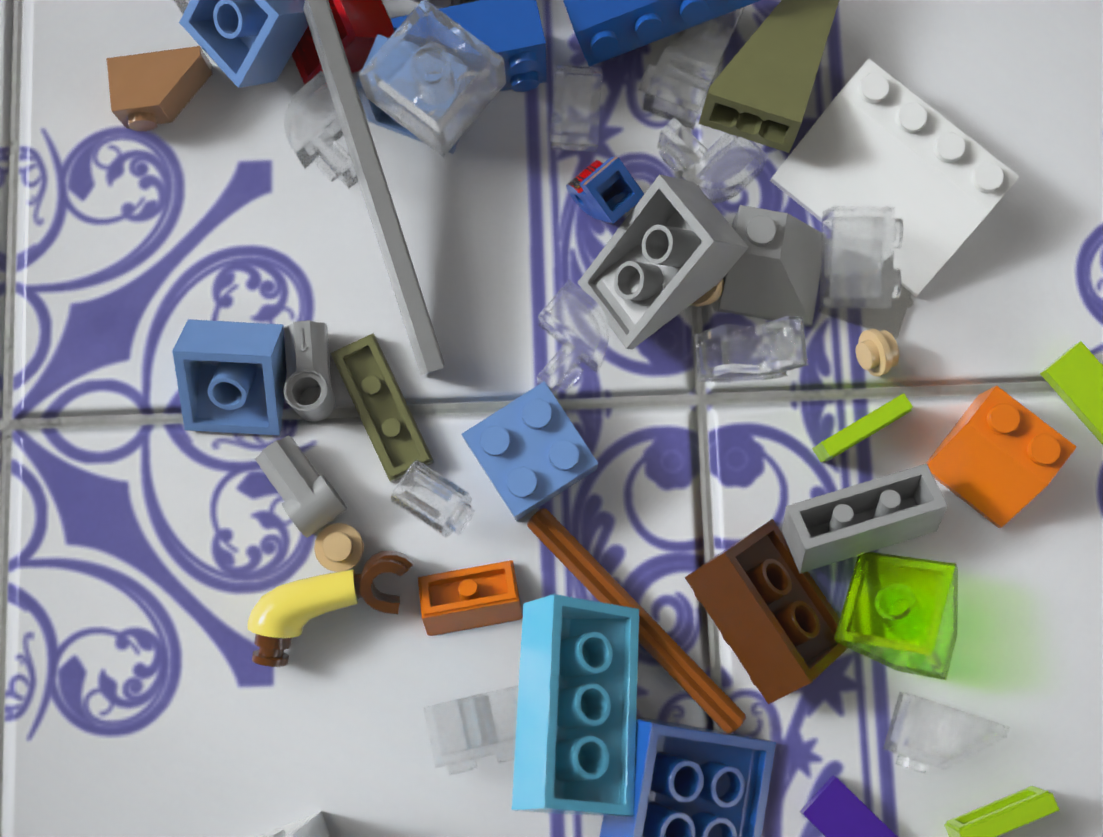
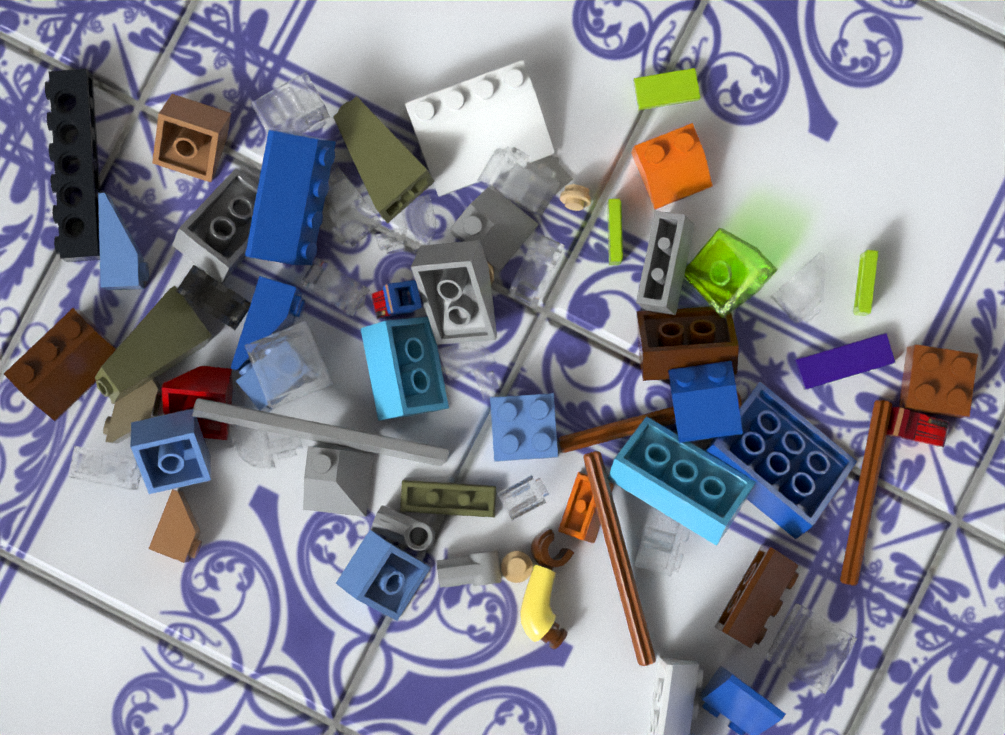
camera: 65 degrees left, 5 degrees up
none -> light grey slope [303,446,374,517]
none -> medium azure slope [361,317,449,421]
none -> dark orange axle [583,451,656,666]
none -> blue slope [668,361,743,443]

